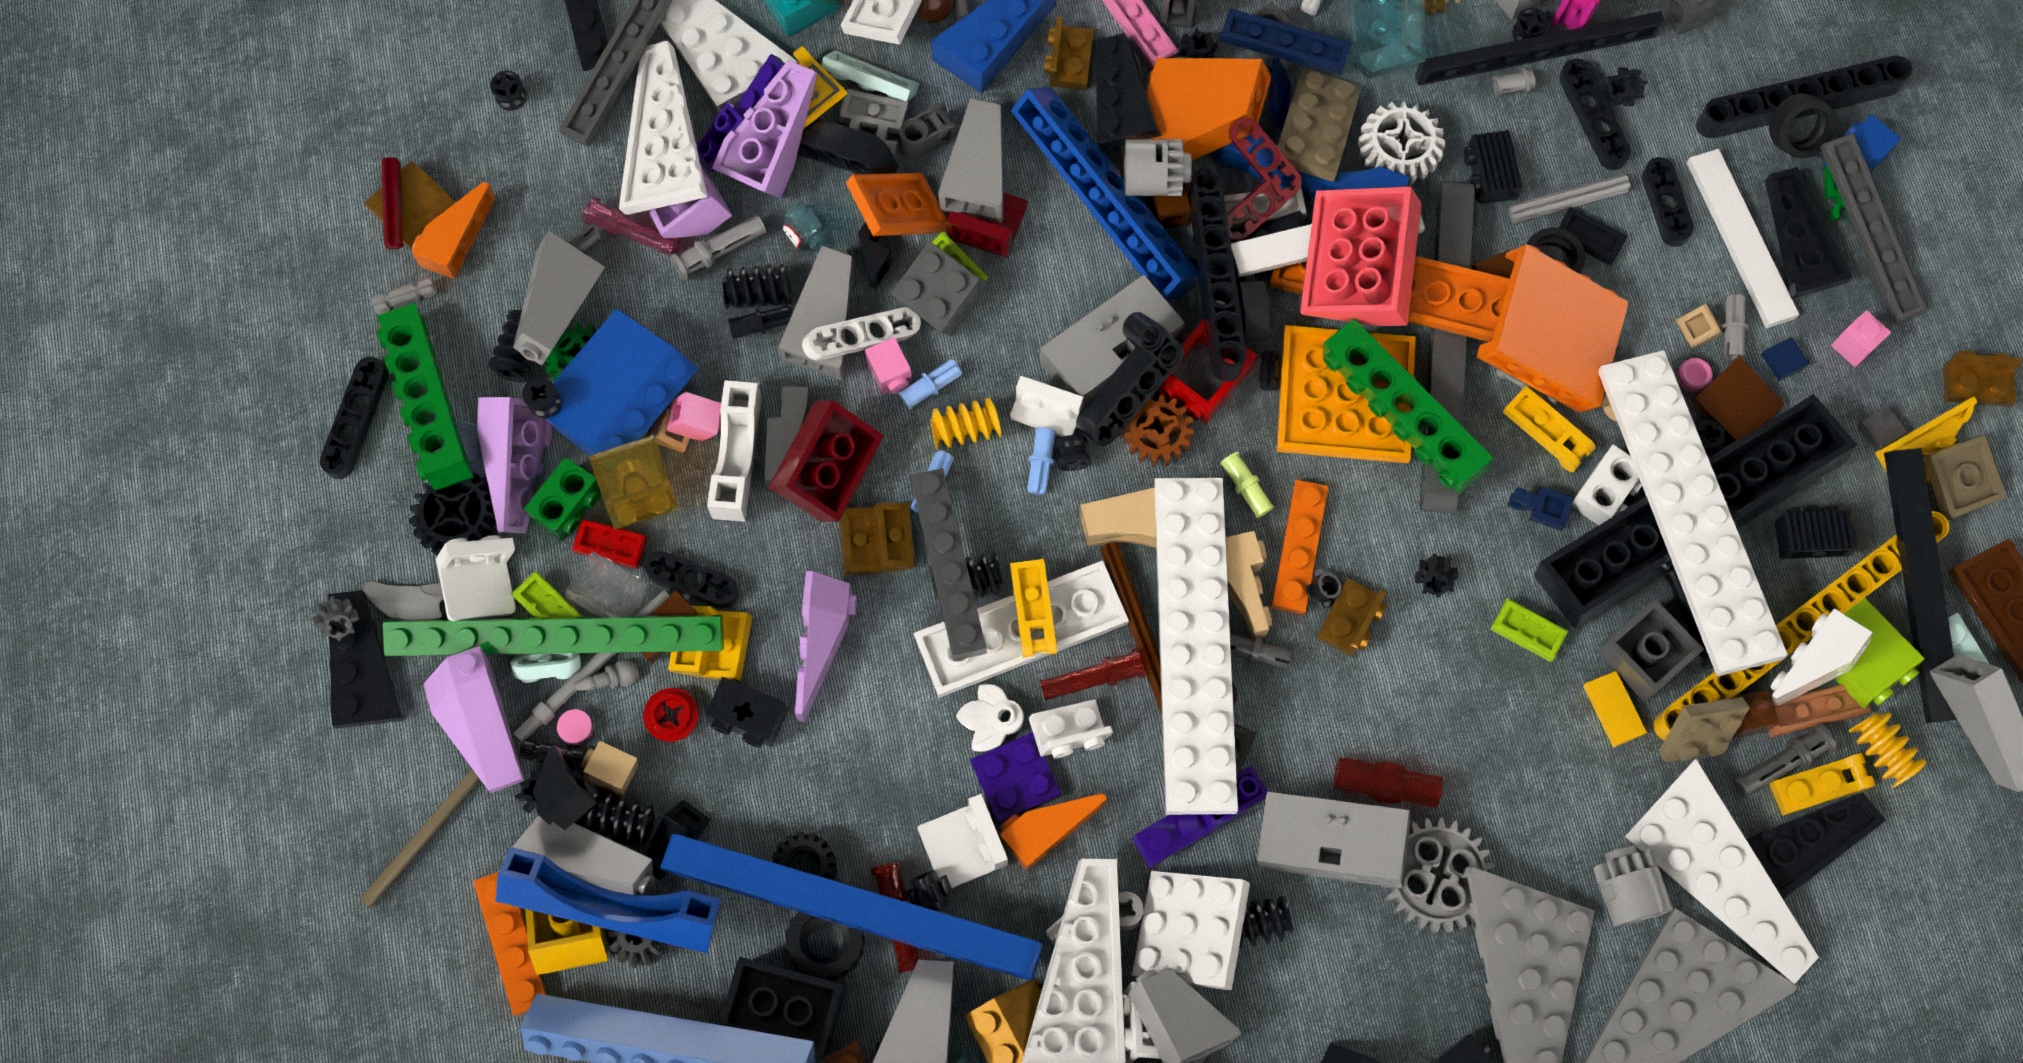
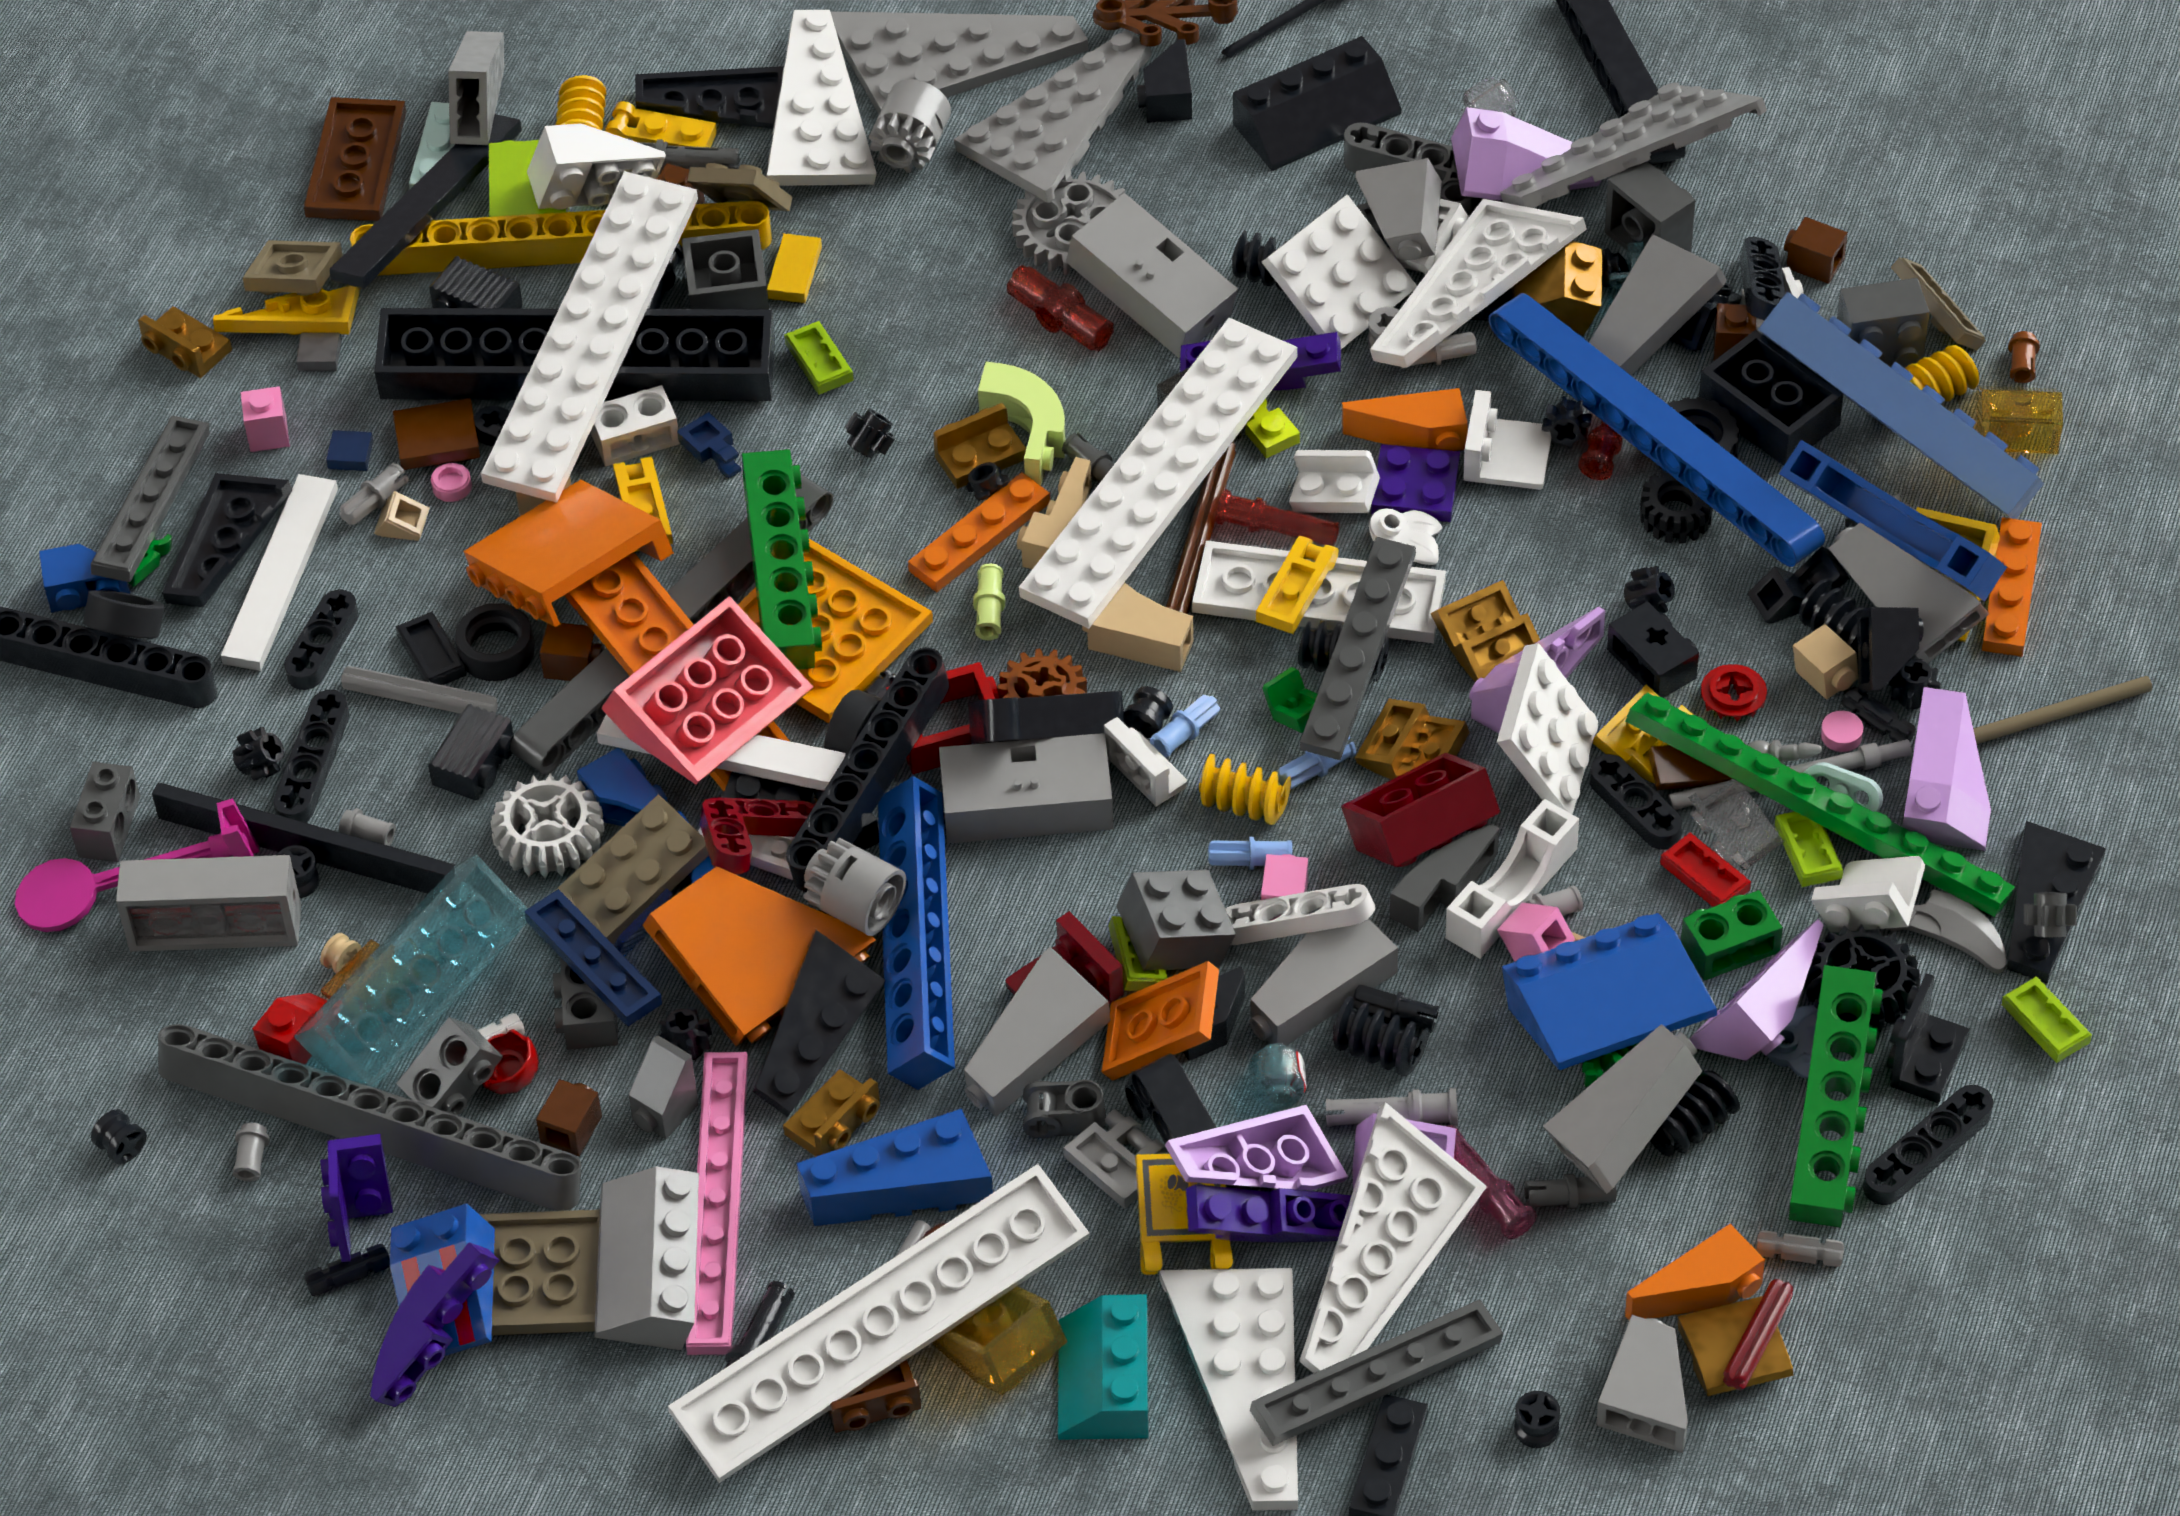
camera: 145 degrees left, 20 degrees down
black wheel [522,377,562,419] -> none
clear yellow slope [589,435,679,530] -> none
light aqua plate [821,50,920,102] -> none
none -> yellowish green arch [978,362,1066,486]
none -> neon yellow plate [1245,399,1300,459]
none -> green bracket [1262,667,1318,733]
none -> pearl gold slope [1430,580,1540,682]
none -> white plate [1497,643,1598,815]
none -> light grey pin [1526,885,1583,916]
none -> light grey slope [1596,1315,1688,1453]
none -> black gear [1624,566,1675,613]
none -> black bracket [1886,973,1970,1104]
none -> lime plate [2001,976,2092,1063]

